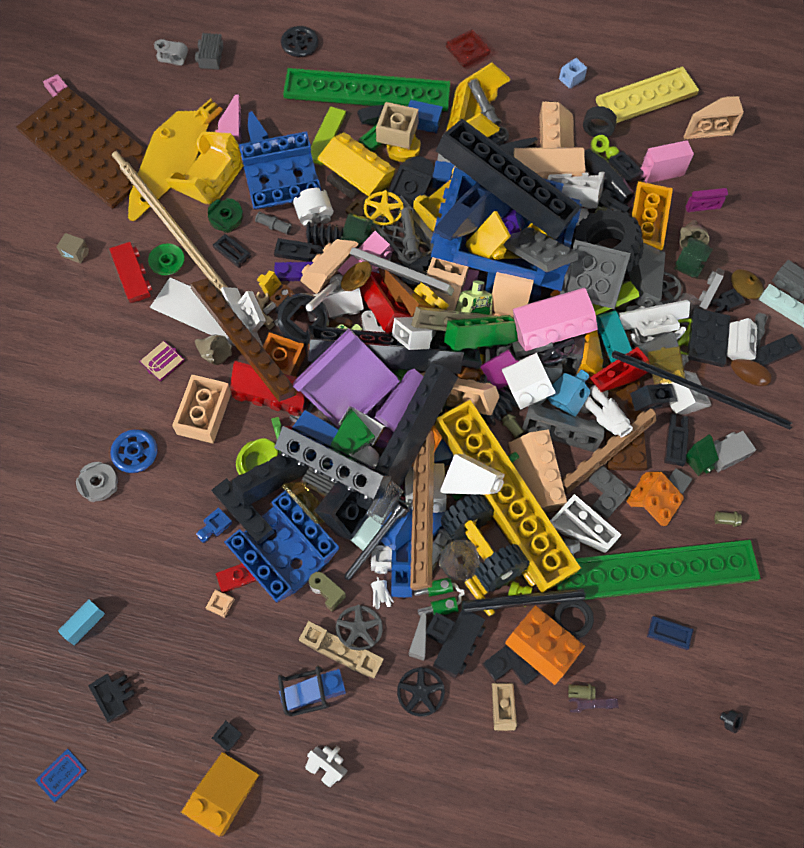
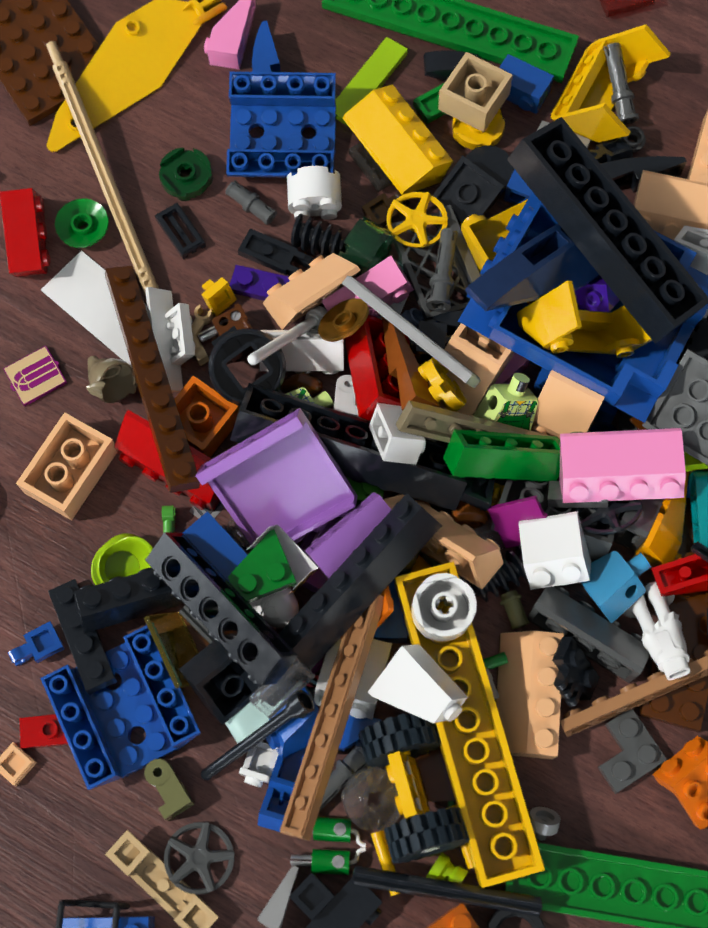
camera: 20 degrees right, 5 degrees up
yellow windscreen [166,131,243,205] -> none
white piece [371,577,394,609] -> none
dark grey plate [503,227,578,272] -> none
white wedge [550,494,621,553] -> none
none -> white brick [411,573,477,642]
none -> black hinge [552,637,600,707]

